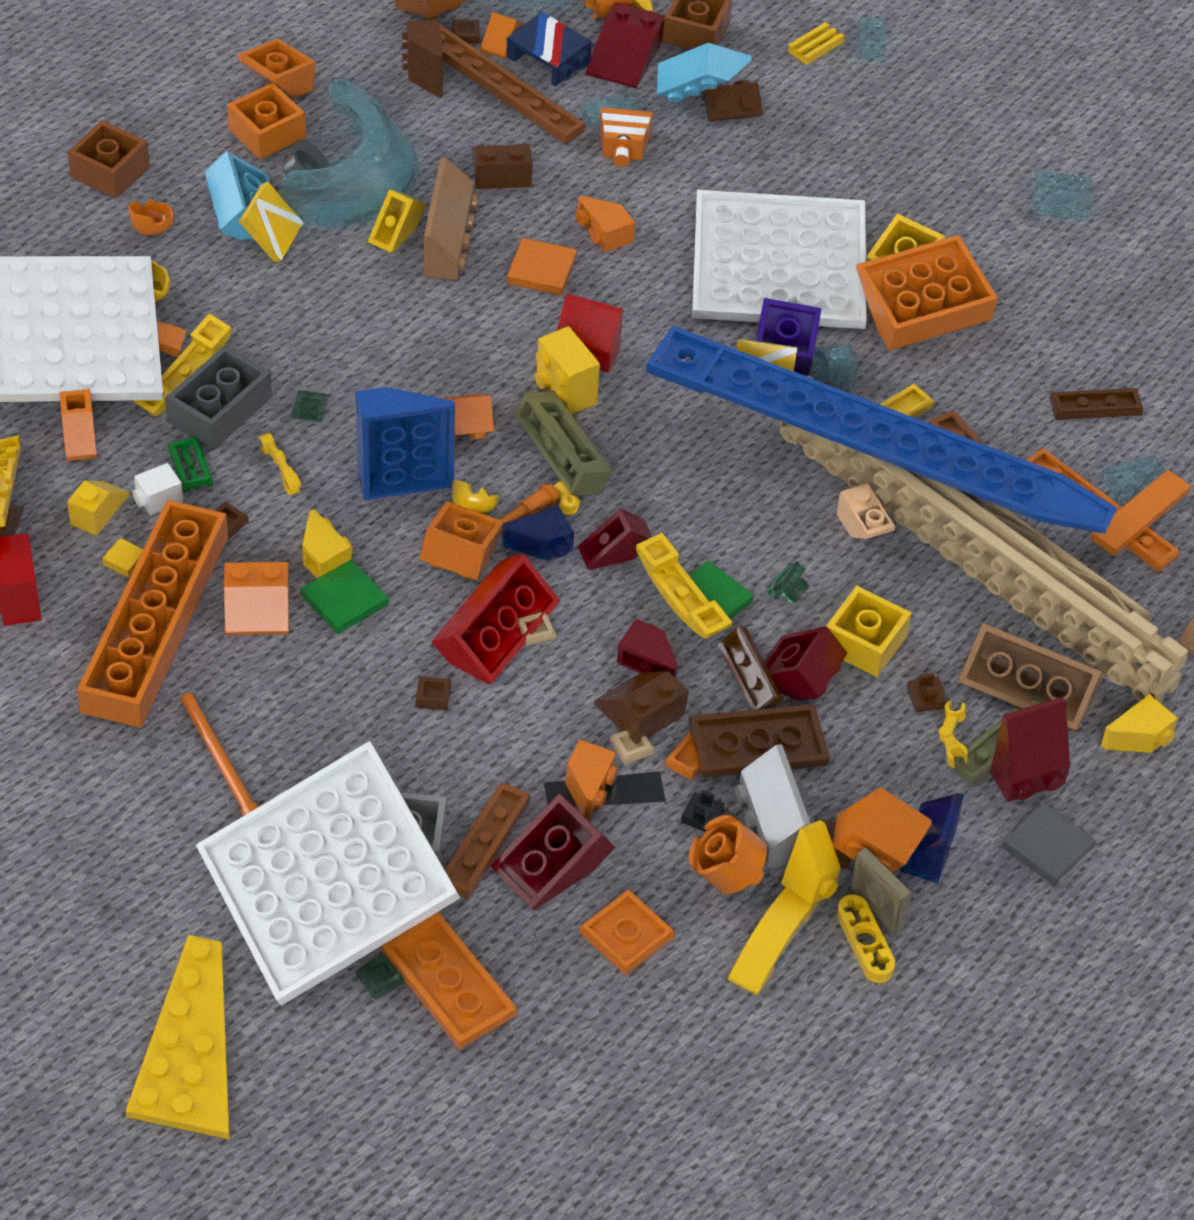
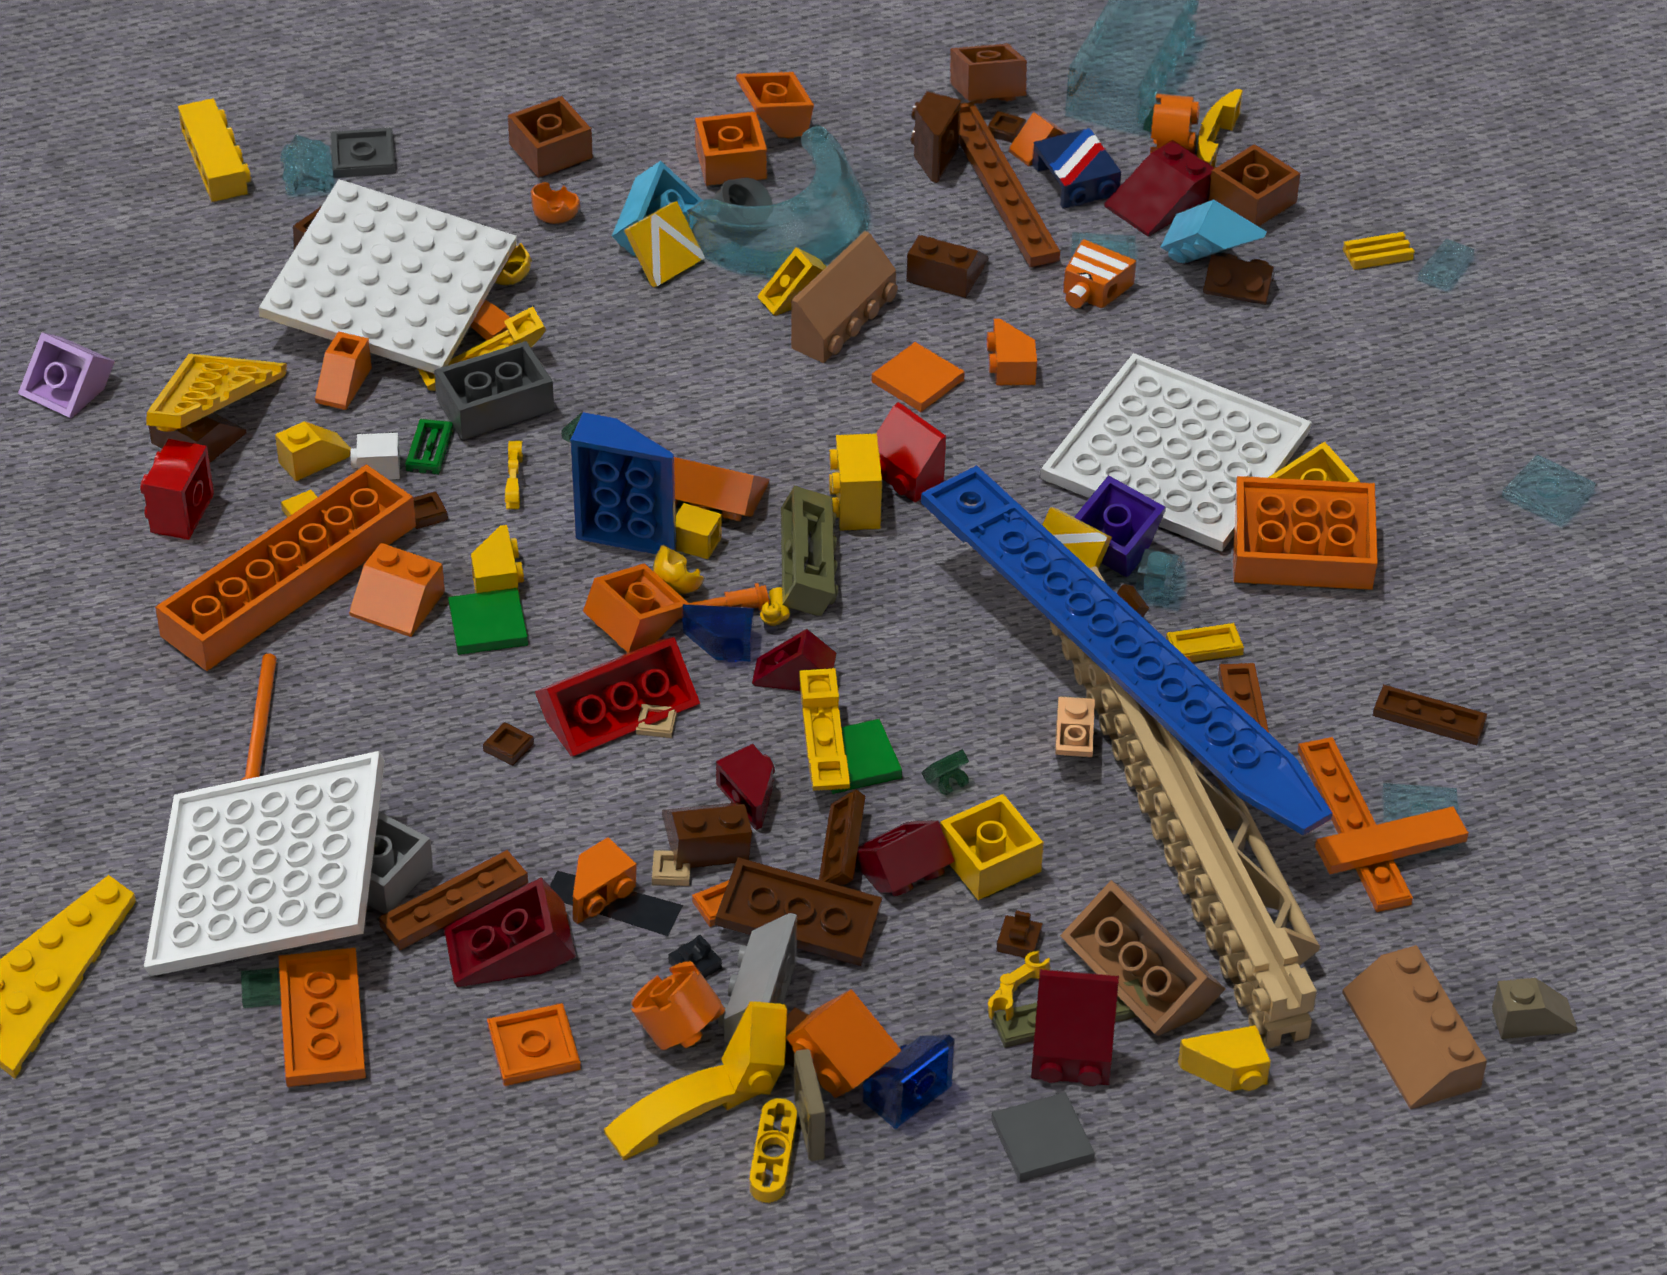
camera: 30 degrees right, 5 degrees down
none -> yellow brick [676,503,722,559]

